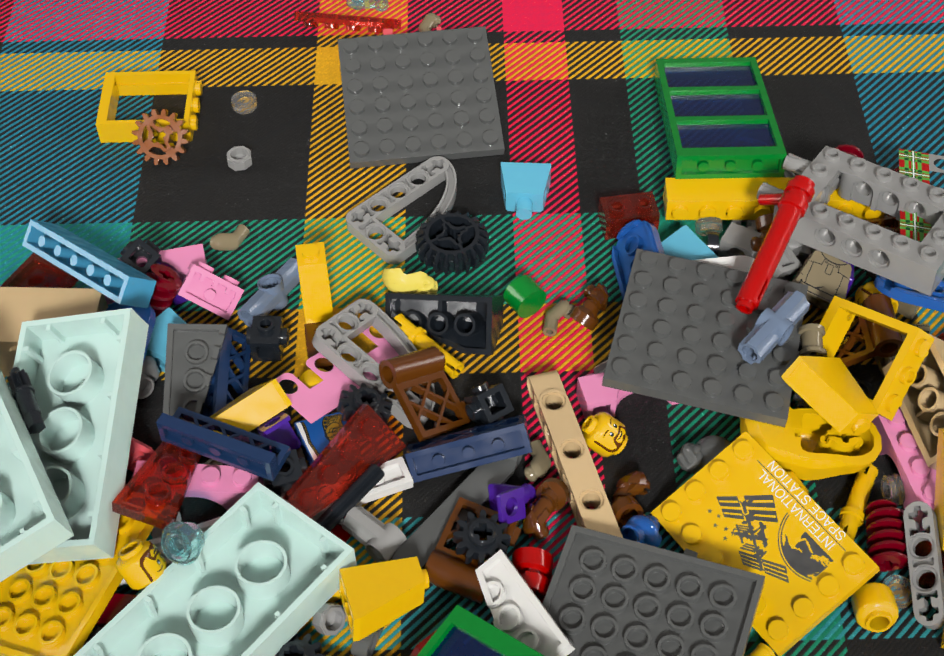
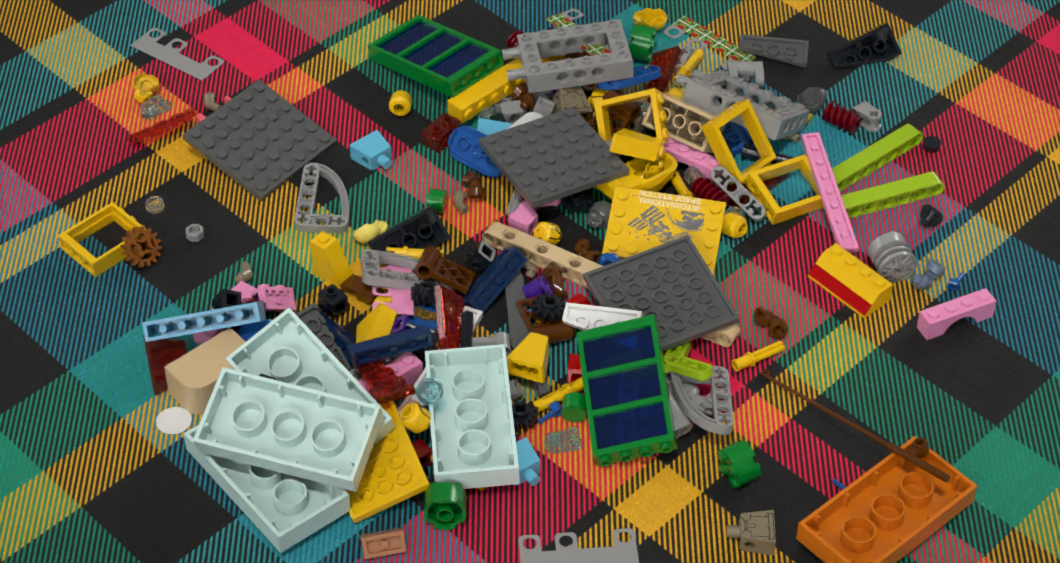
camera: 45 degrees left, 5 degrees down
sand blue piece [237,258,300,327] -> none
black gear [415,209,489,276] -> none
red cylinder [735,175,815,314] -> none
sand blue piece [738,290,810,364] -> none
dark tan bush [798,323,827,357] -> none
none -> yellow head [389,90,413,116]
none -> black gear [561,190,594,214]

